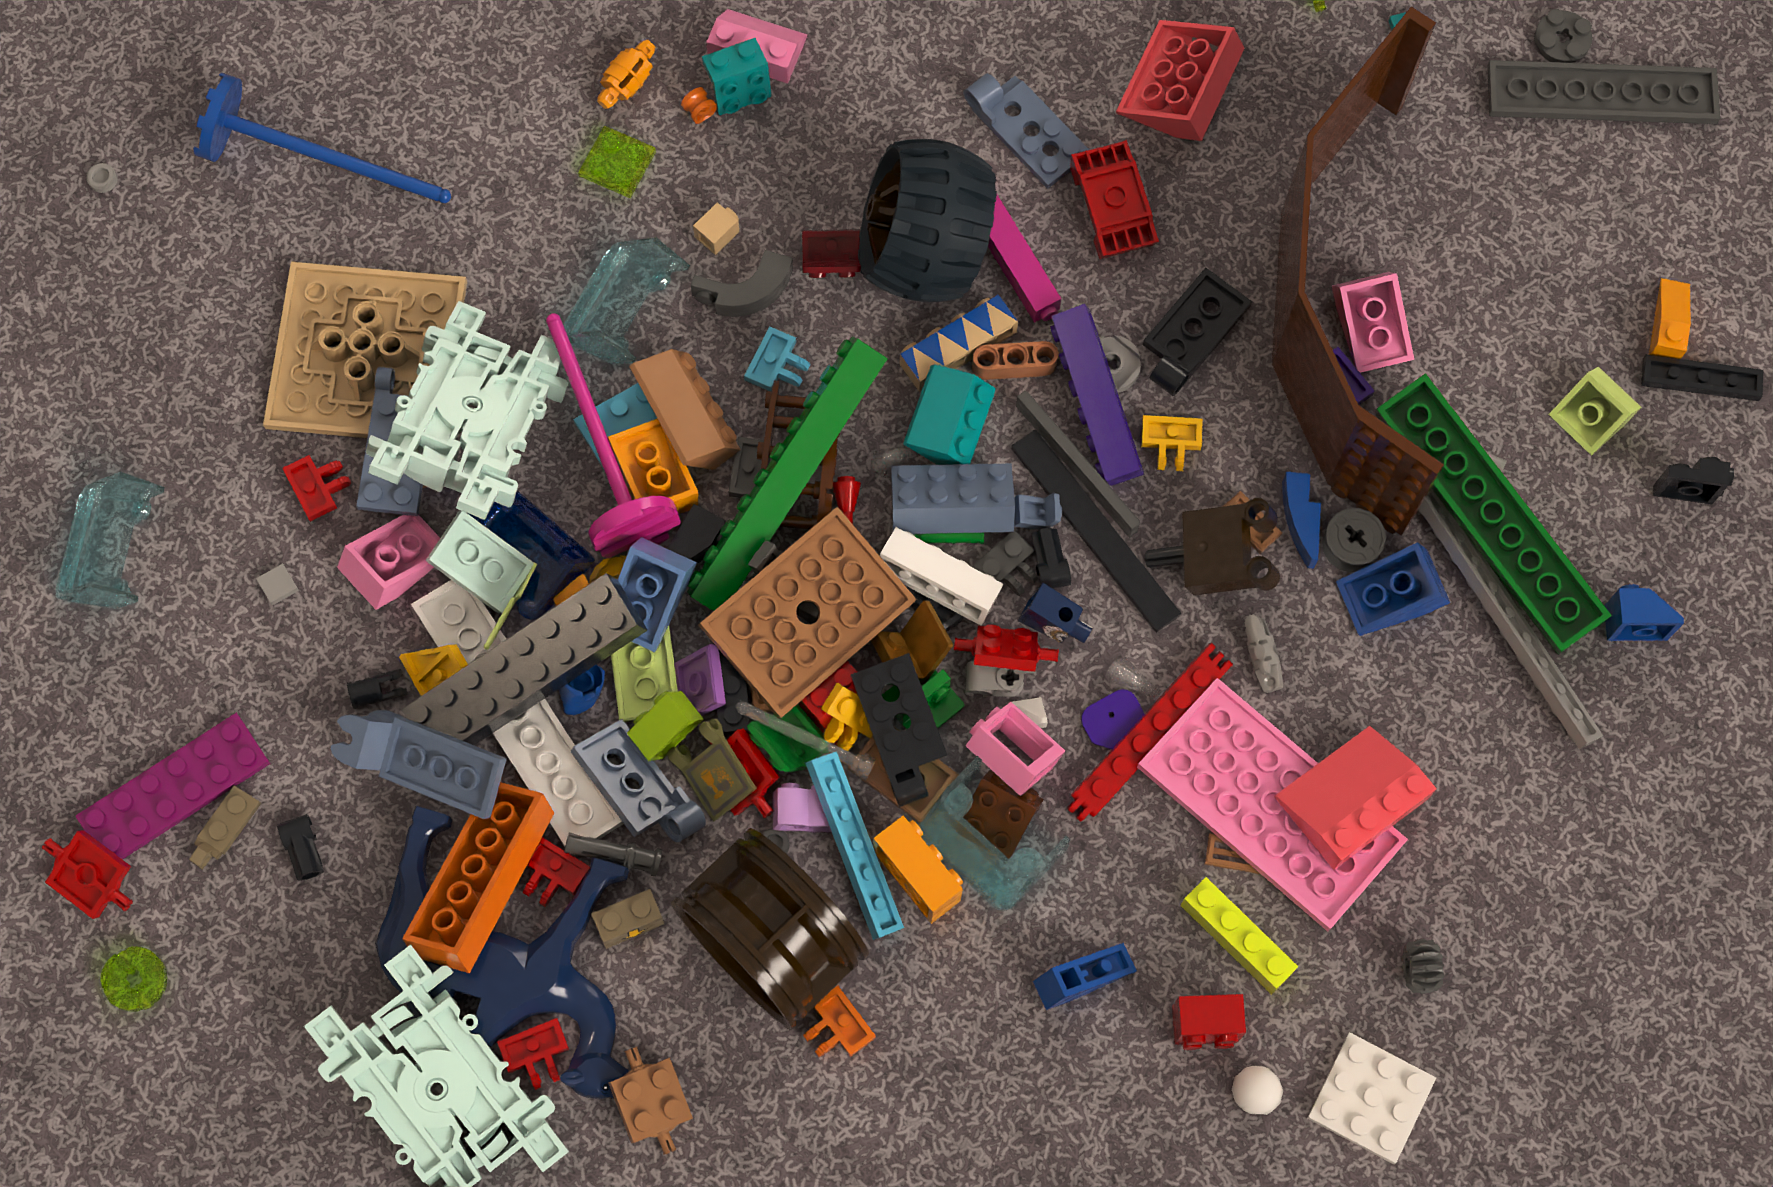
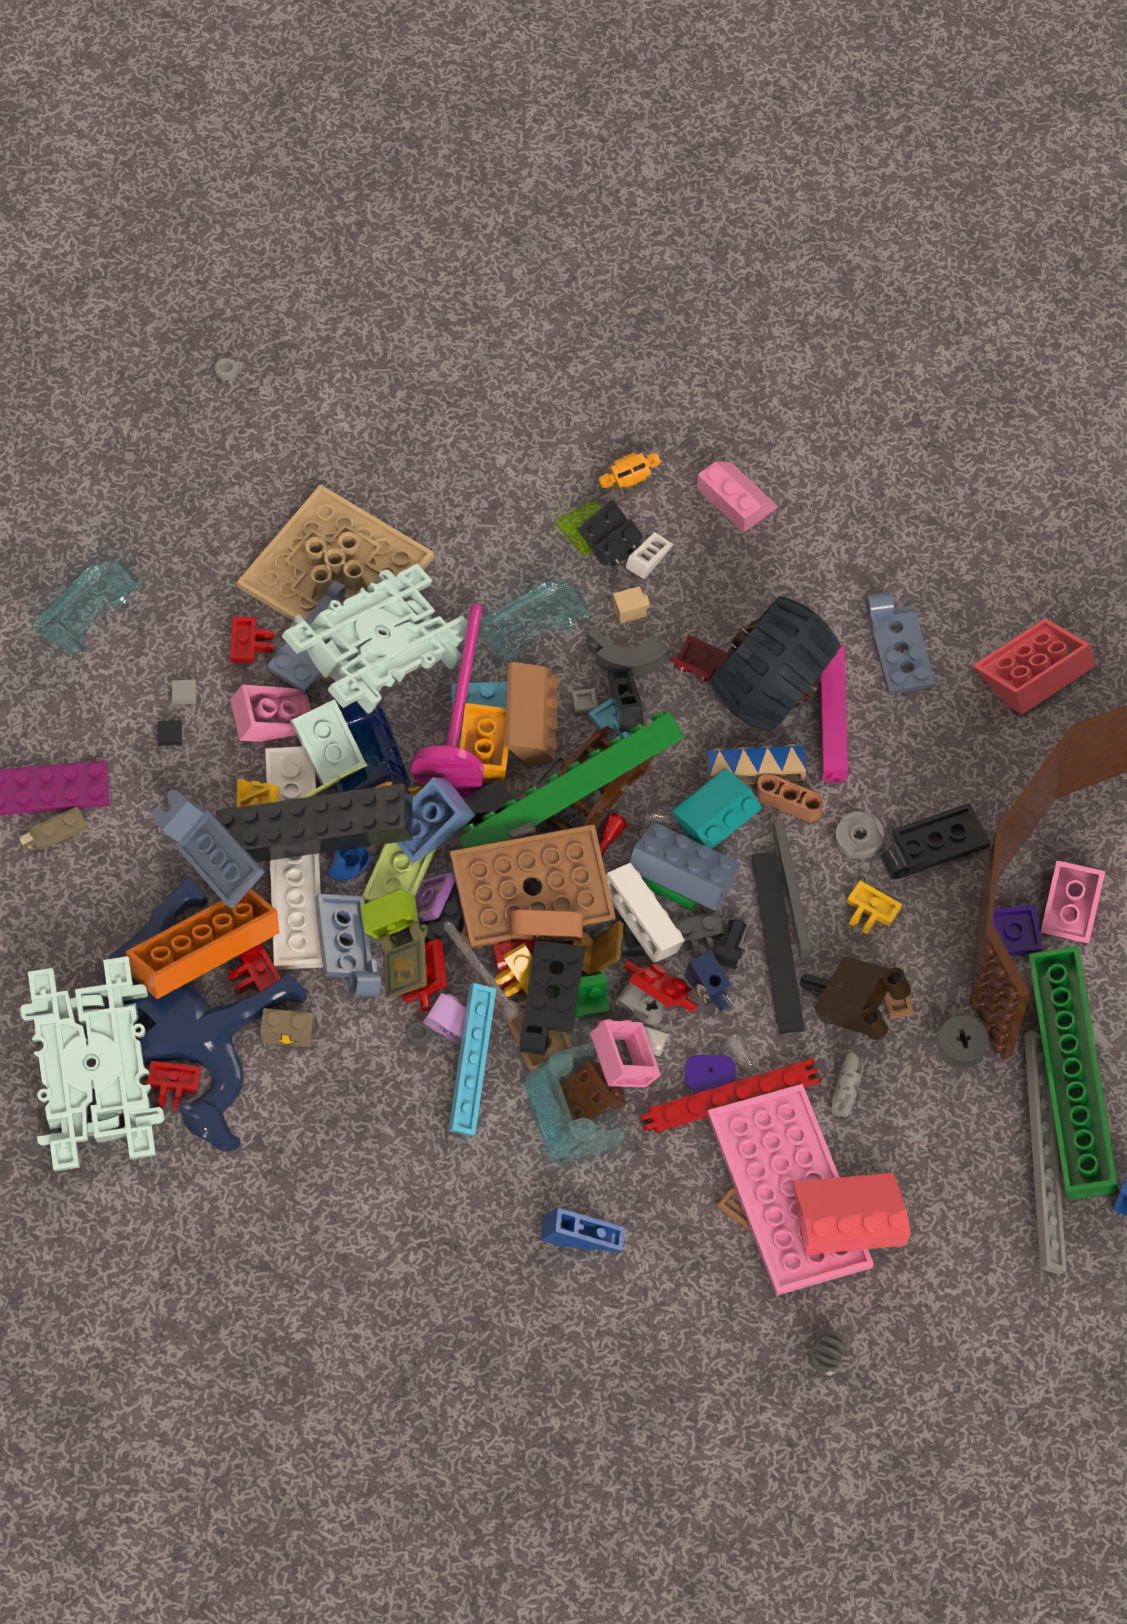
camera: 30 degrees right, 10 degrees down
blue piece [193,73,451,203] -> none
black piece [277,814,324,881] -> none
black hinge [347,669,408,709] -> none
dark grey pin [564,832,662,877] -> none
medium nougat plate [608,1047,693,1155] -> none
dark brown wheel [671,828,869,1030] -> none
orange wheel [681,87,717,124] -> none
teal bracket [702,38,772,115] -> none
green bracket [747,704,832,772] -> none
orange hinge [803,985,876,1057] -> none
light orange brick [873,815,963,924] -> none
sand blue bracket [1014,493,1062,530] -> none
dark purple brick [1050,304,1144,486] -> none
red plate [1070,140,1159,259] -> none
red brick [1172,994,1246,1050] -> none
neon yellow brick [1180,877,1298,995] -> none
white hair [1232,1066,1283,1115] -> none
blue slope [1282,472,1321,569] -> none
white plate [1307,1032,1436,1164] -> none
blue slope [1336,542,1450,636] -> none
none -> black tile [158,720,182,746]
none -> nougat beam [511,910,583,941]
none -> light grey tile [571,688,598,715]
none -> black plate [577,500,644,566]
none -> black slope [607,668,644,733]
none -> white slope [626,532,673,579]

